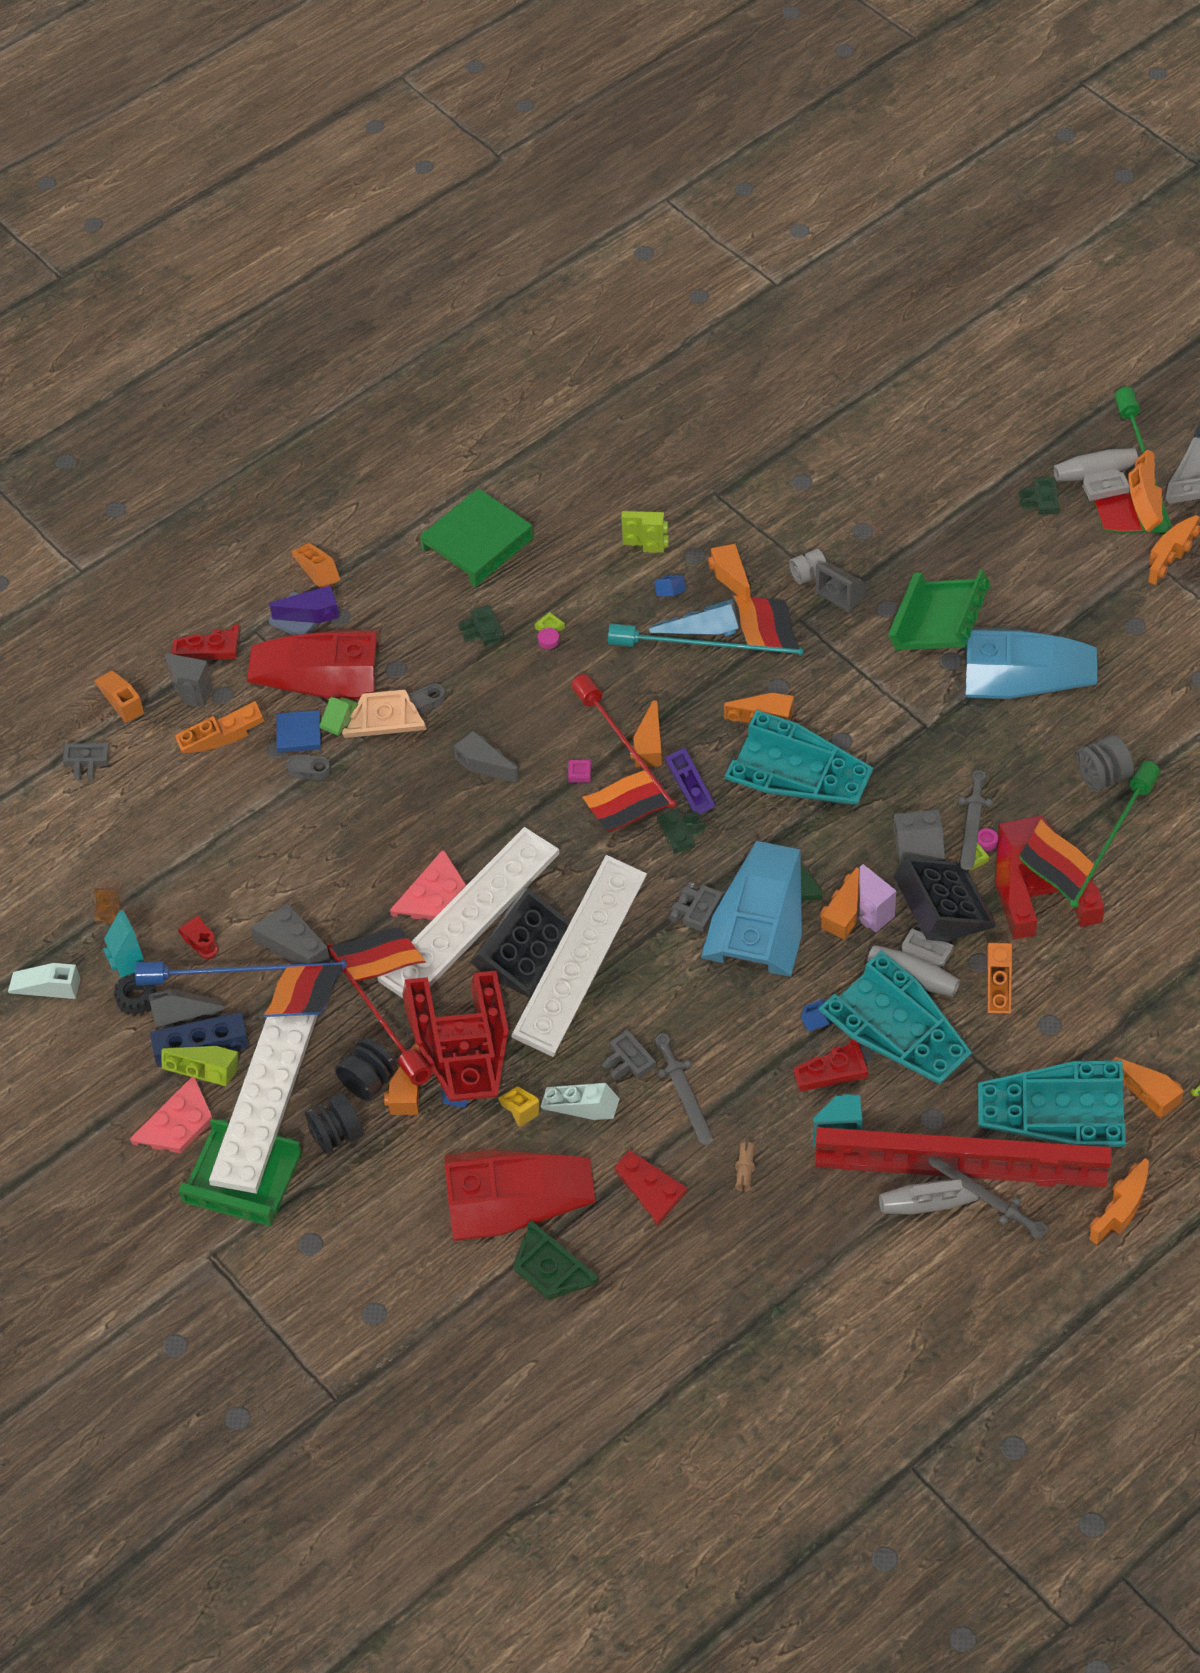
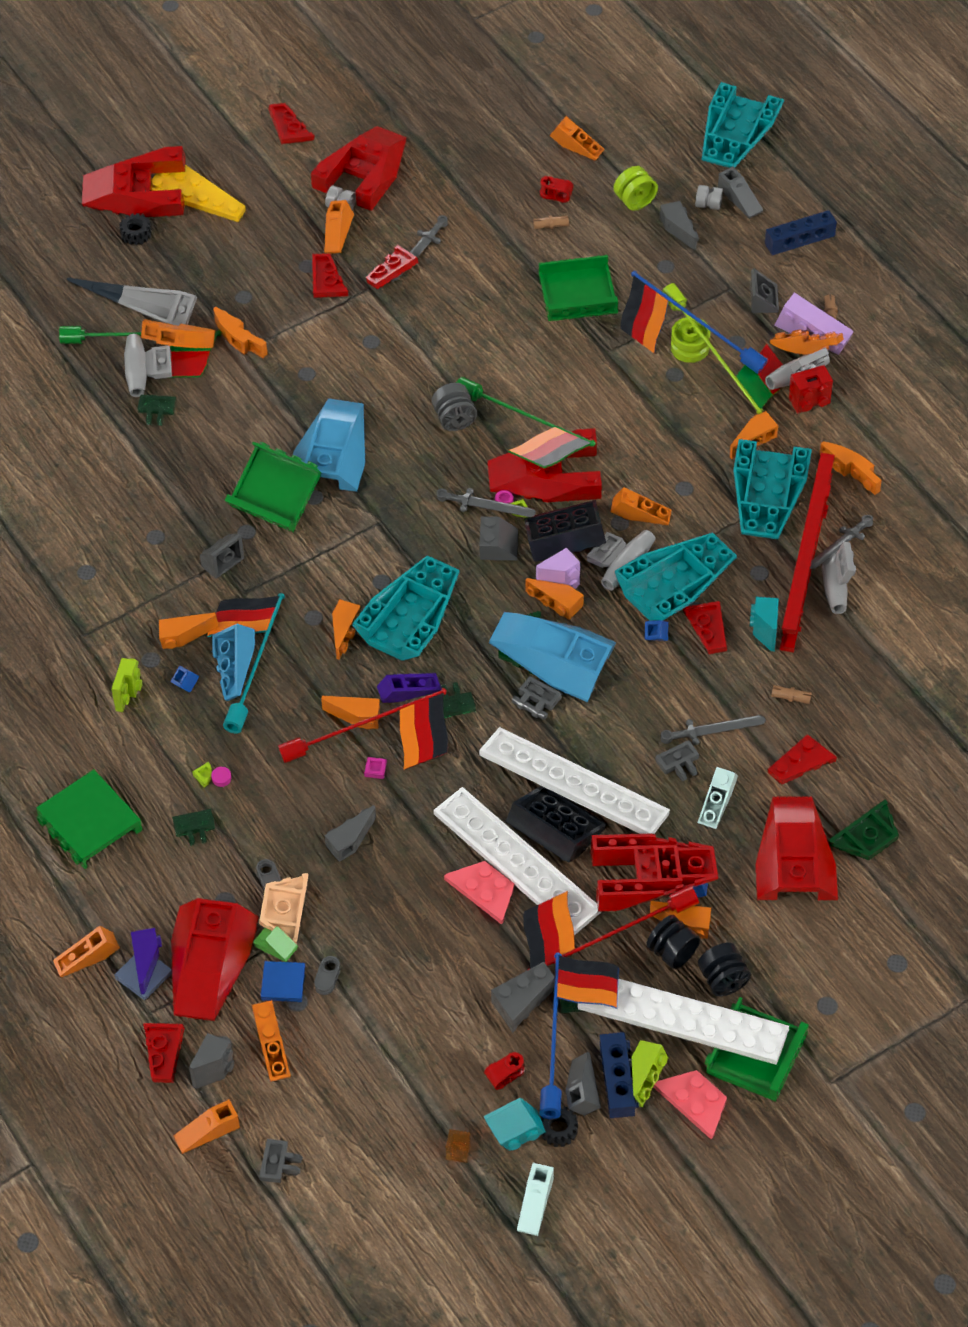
camera: 85 degrees left, 0 degrees up
yellow slope [498,1086,539,1127] -> none
light grey wheel [789,548,827,585] -> none

